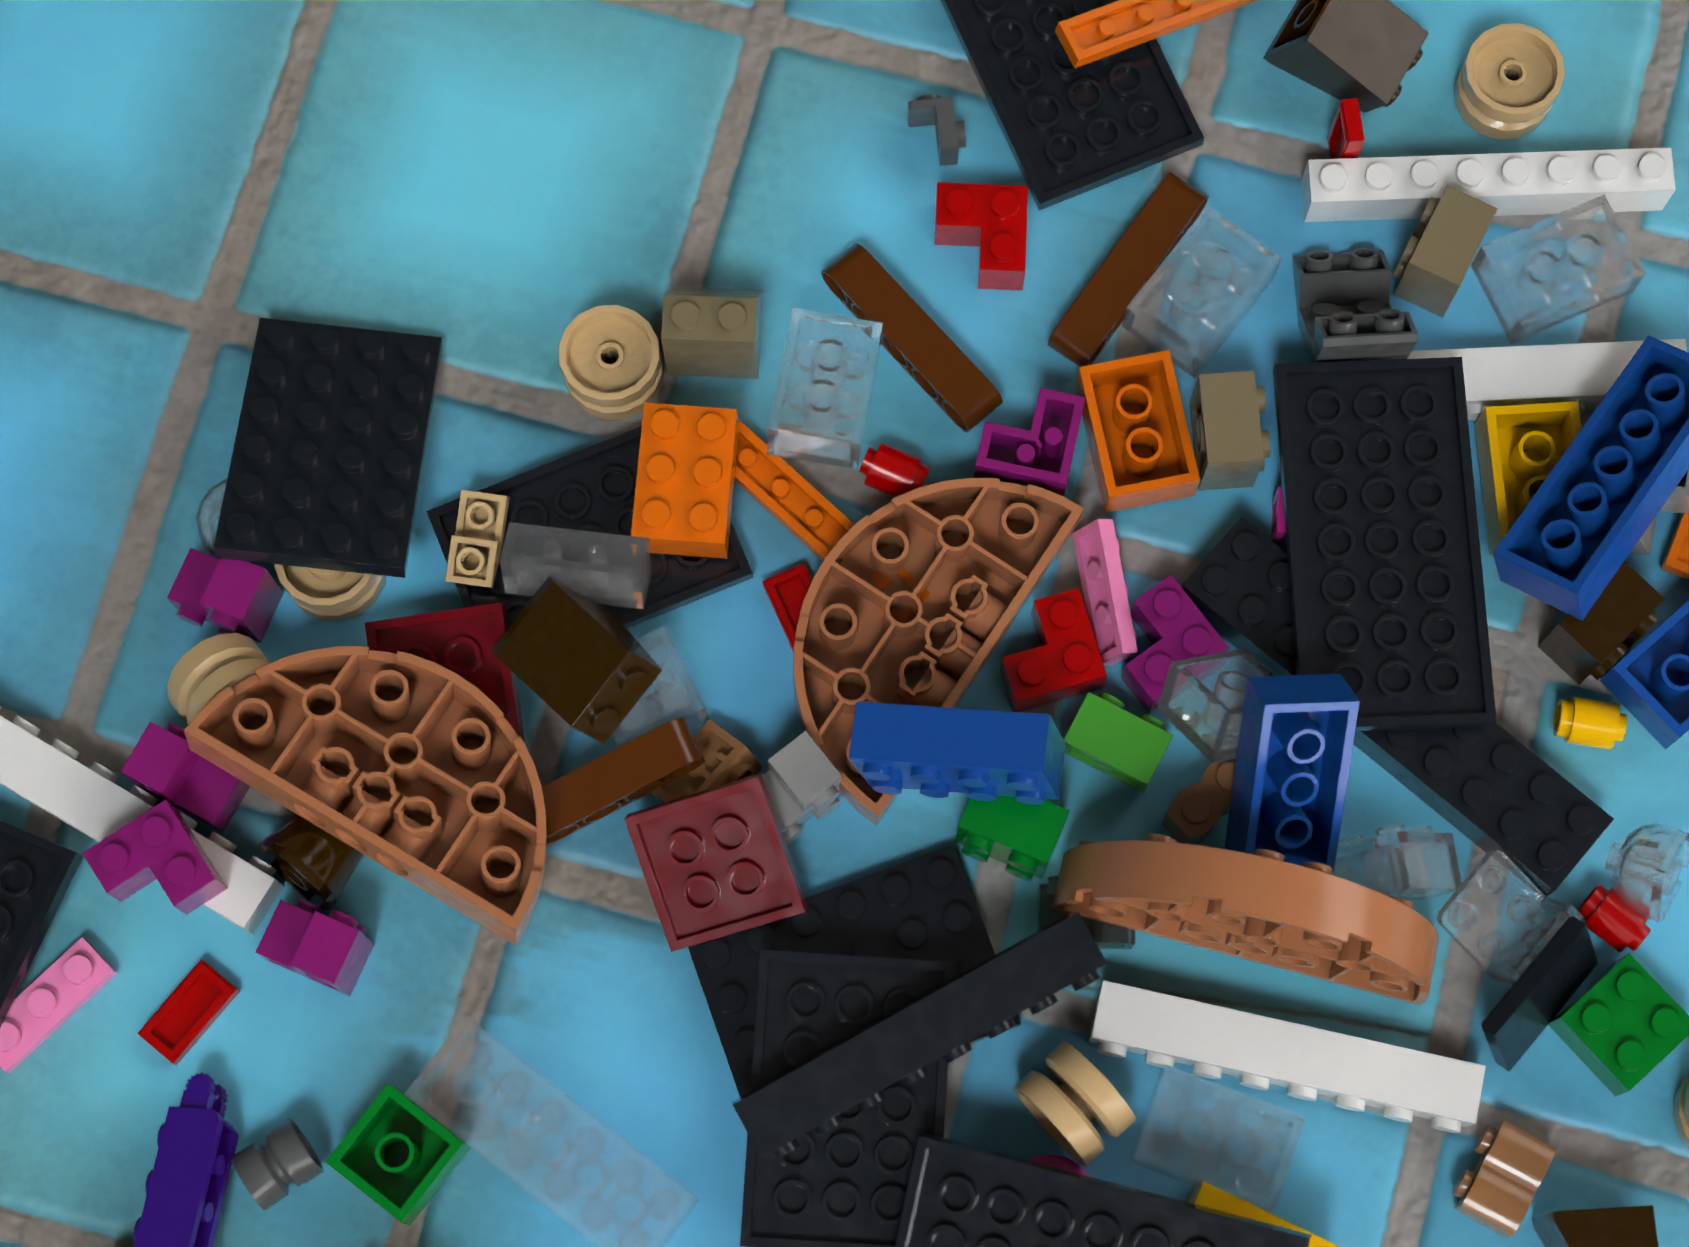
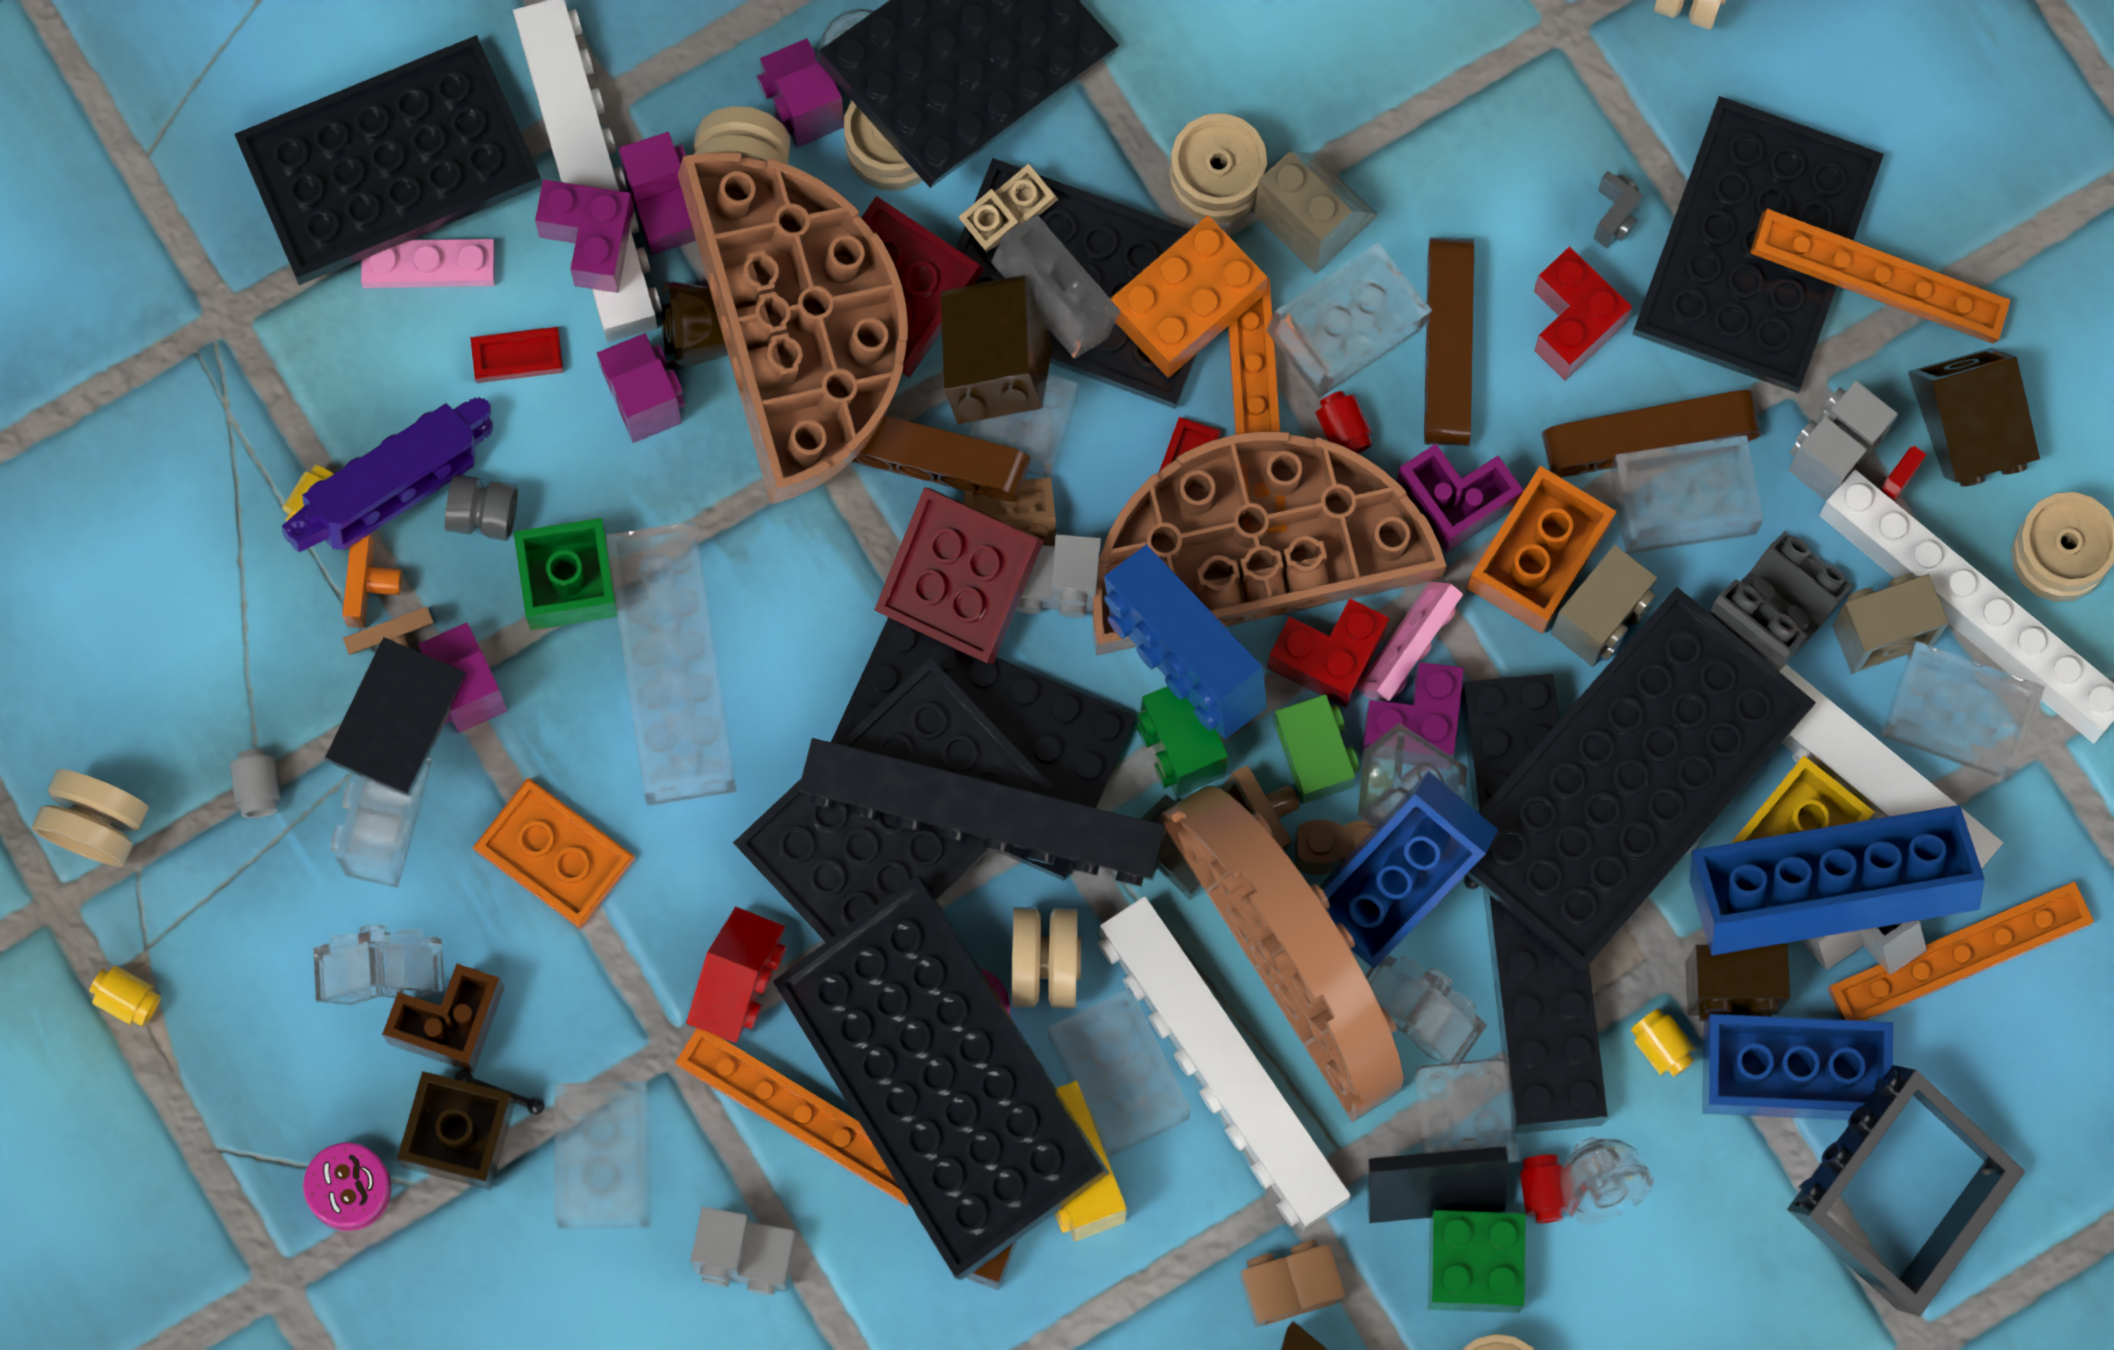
camera: 40 degrees right, 0 degrees up
none -> medium nougat tile [1221,765,1300,852]
none -> light grey piece [1788,381,1898,501]

